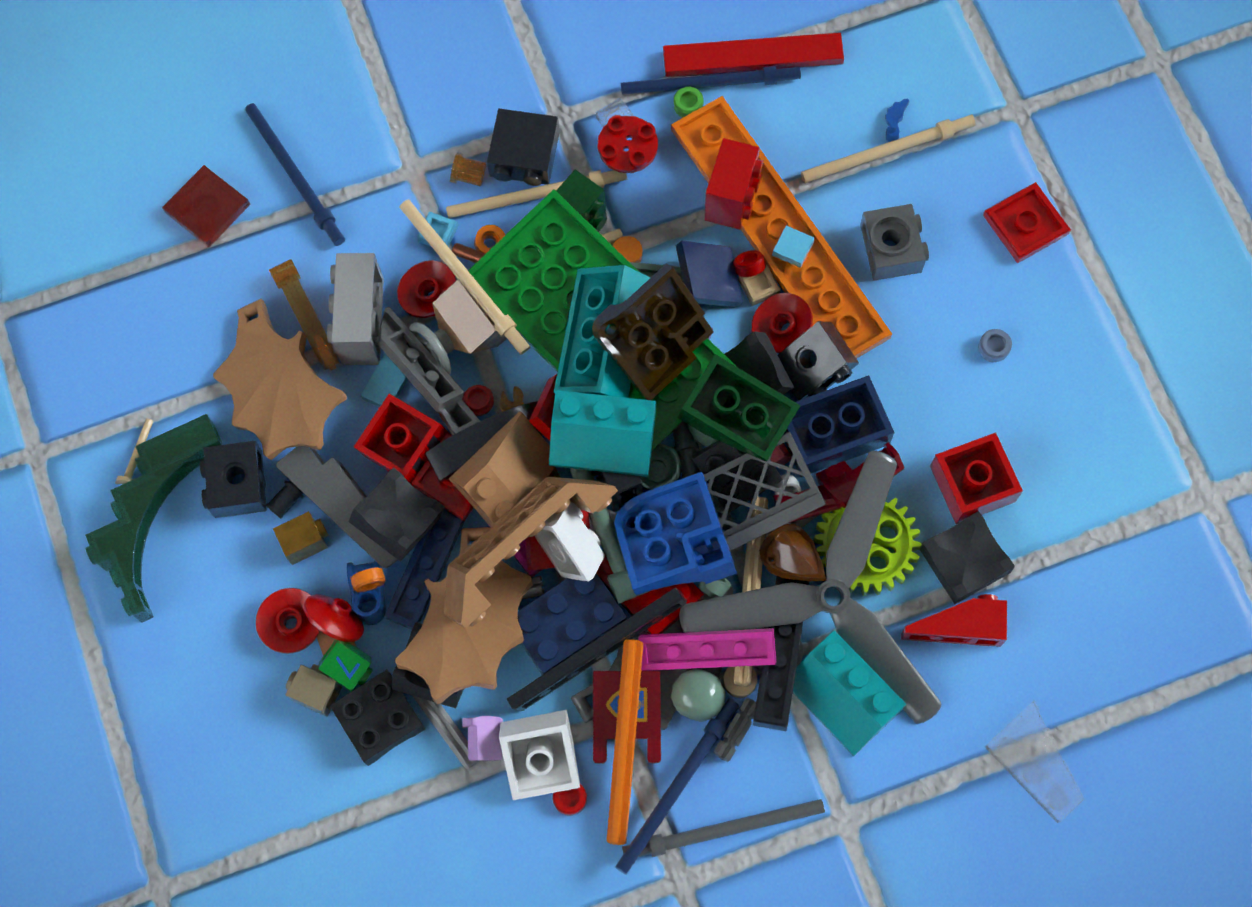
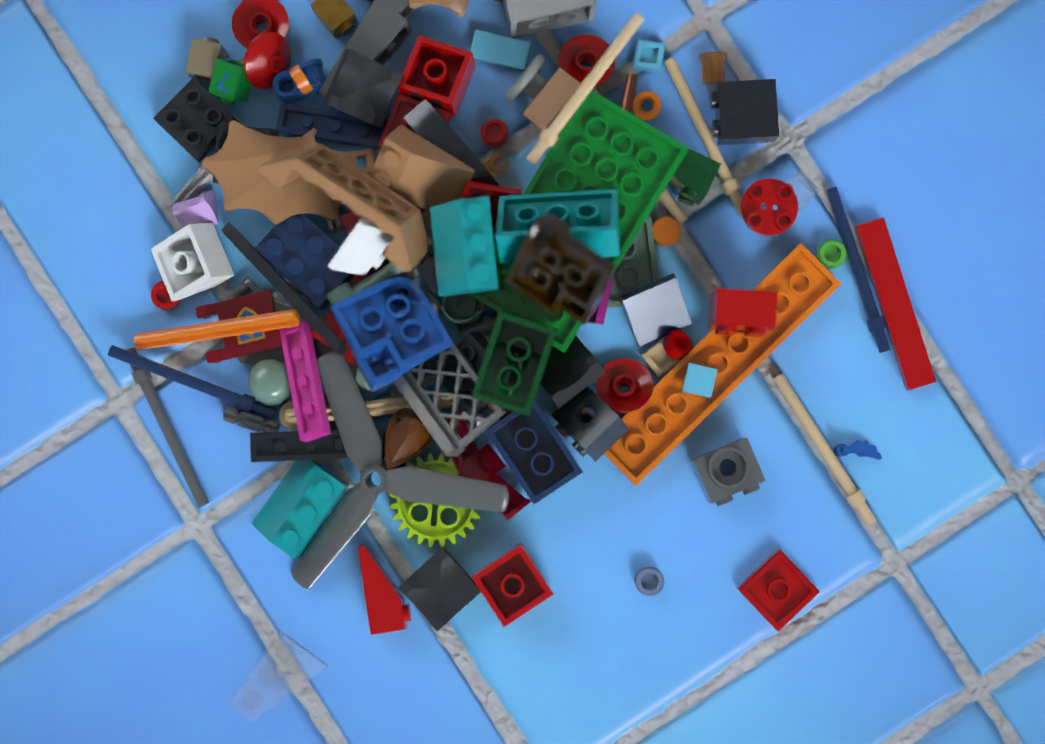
camera: 70 degrees right, 15 degrees up
dark grey wedge [378,307,480,435] -> none

